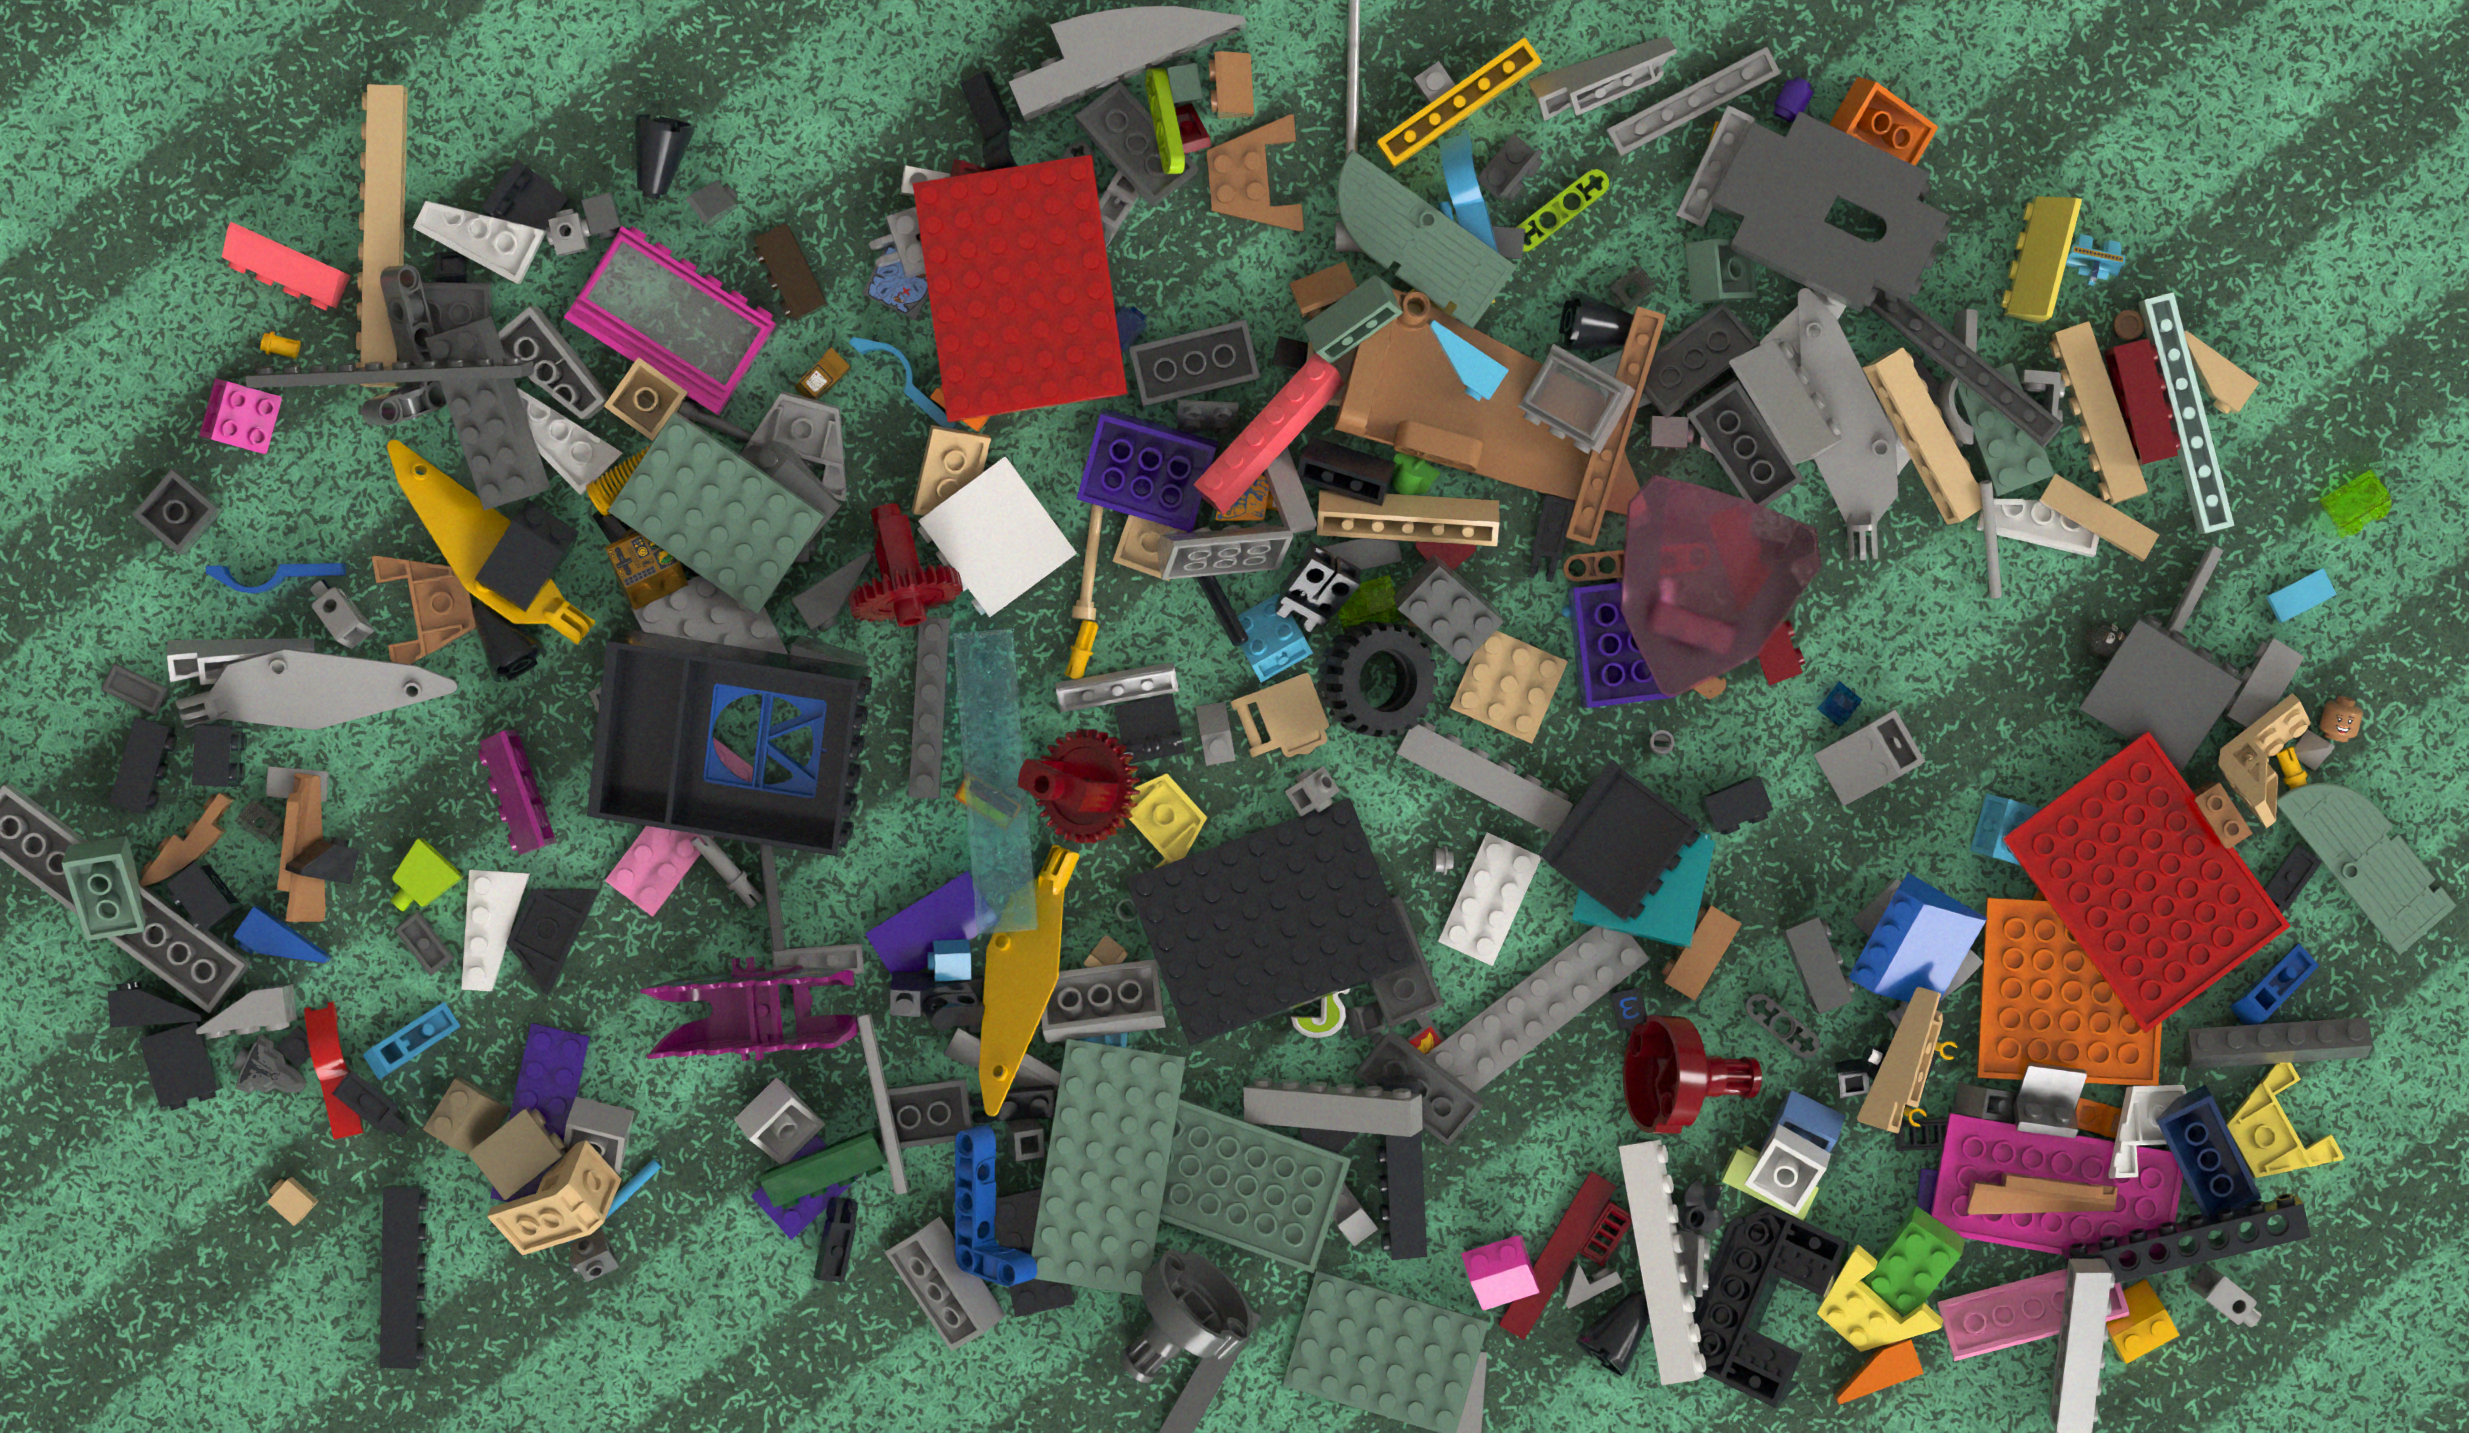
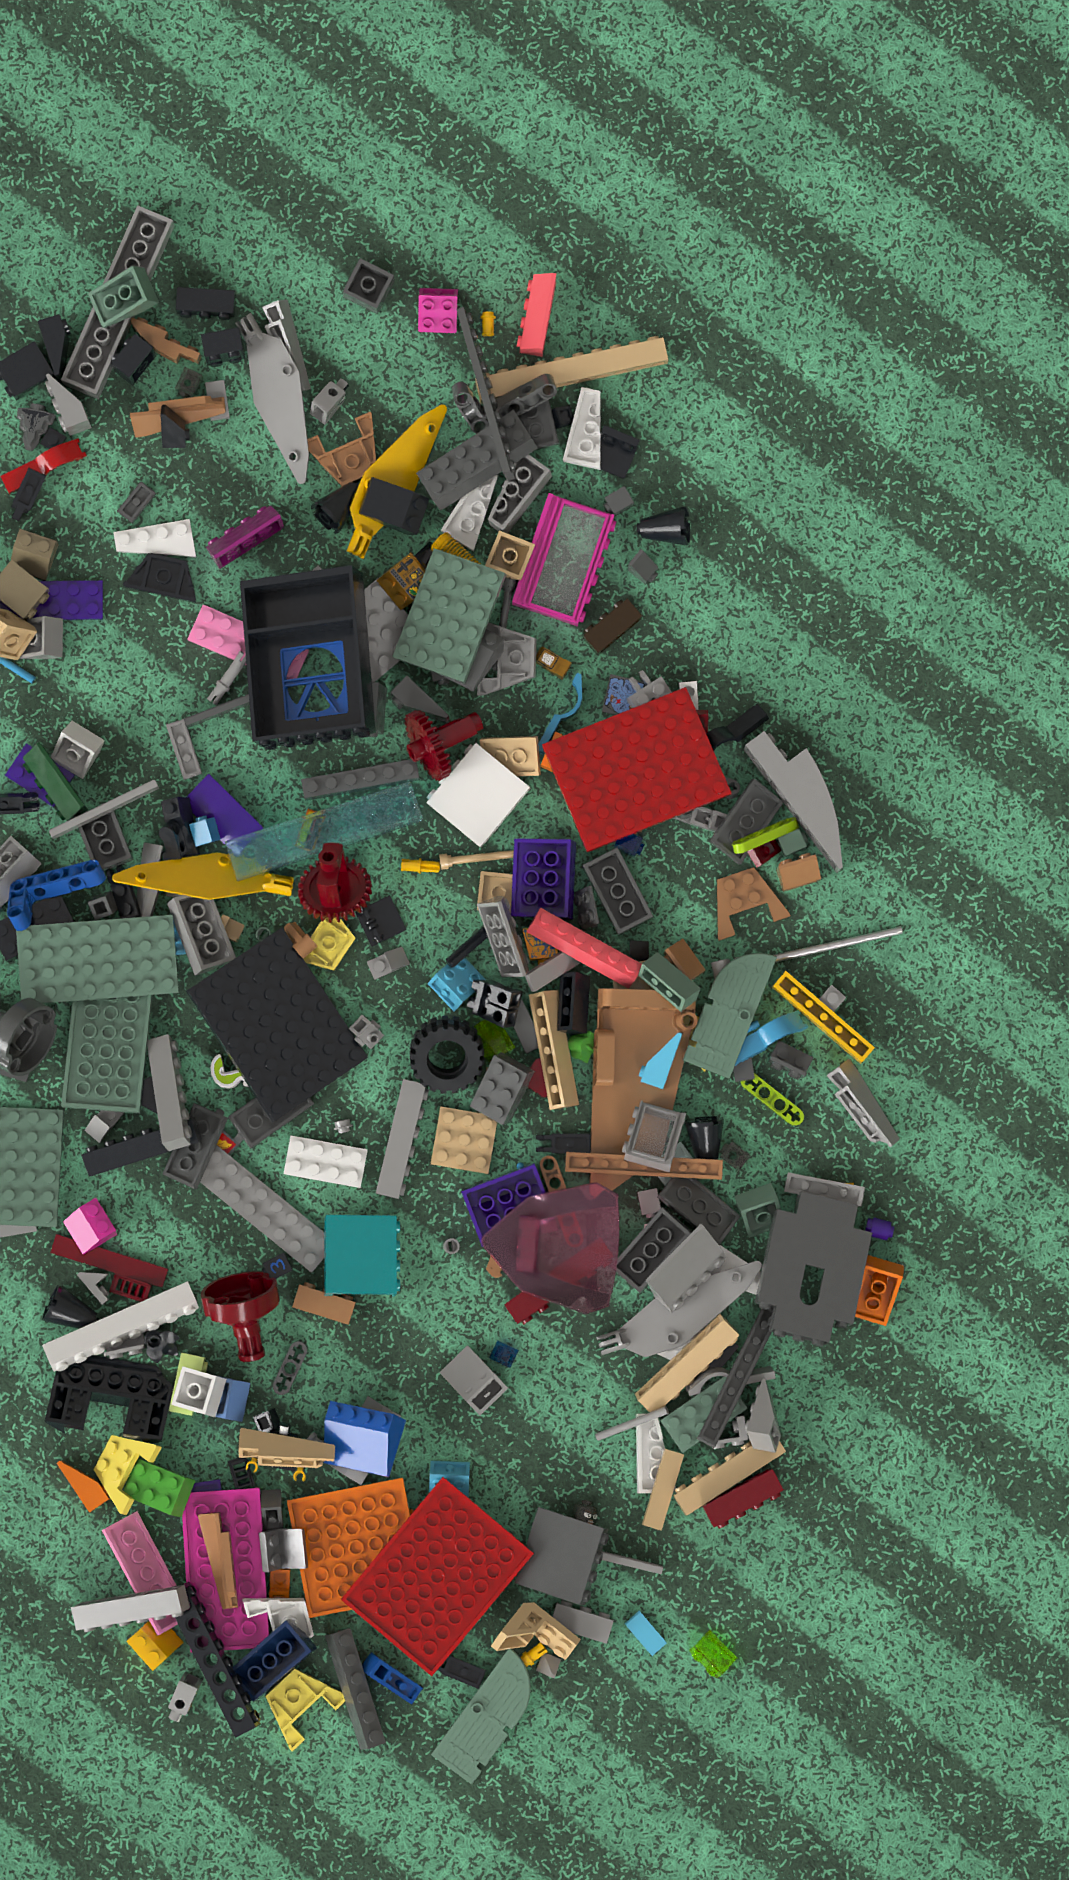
camera: 75 degrees right, 5 degrees down
dark grey tile [101,663,169,716] -> none
blue piece [206,563,346,594] -> none
blue slope [233,905,332,963] -> none
dark azure slope [363,1002,461,1080] -> none
lime torso [390,838,464,912] -> none
light grey brick [546,209,591,256] -> none
magenta animal [640,956,859,1061] -> none
light grey tile [1055,662,1179,712] -> none
tan piece [1230,673,1329,758] -> none
dark grey slope [1345,1001,1387,1039] -> none
black panel [1539,759,1701,923] -> none
light grey plate [1606,47,1781,157] -> none
black brick [1699,775,1773,835] -> none
dark grey brick [1779,915,1855,1015] -> none
light yellow slope [2000,196,2082,324] -> none
medium azure hips [2065,234,2126,286] -> none
medium nougat tile [2113,310,2144,340] -> none
light aqua brick [2138,292,2234,535] -> none
tan slope [2184,330,2259,414] -> none
medium nougat panel [2192,782,2253,849] -> none
medium nougat head [2320,696,2363,742] -> none
none -> medium nougat piece [284,922,318,959]
none -> light grey slope [745,1378,781,1453]

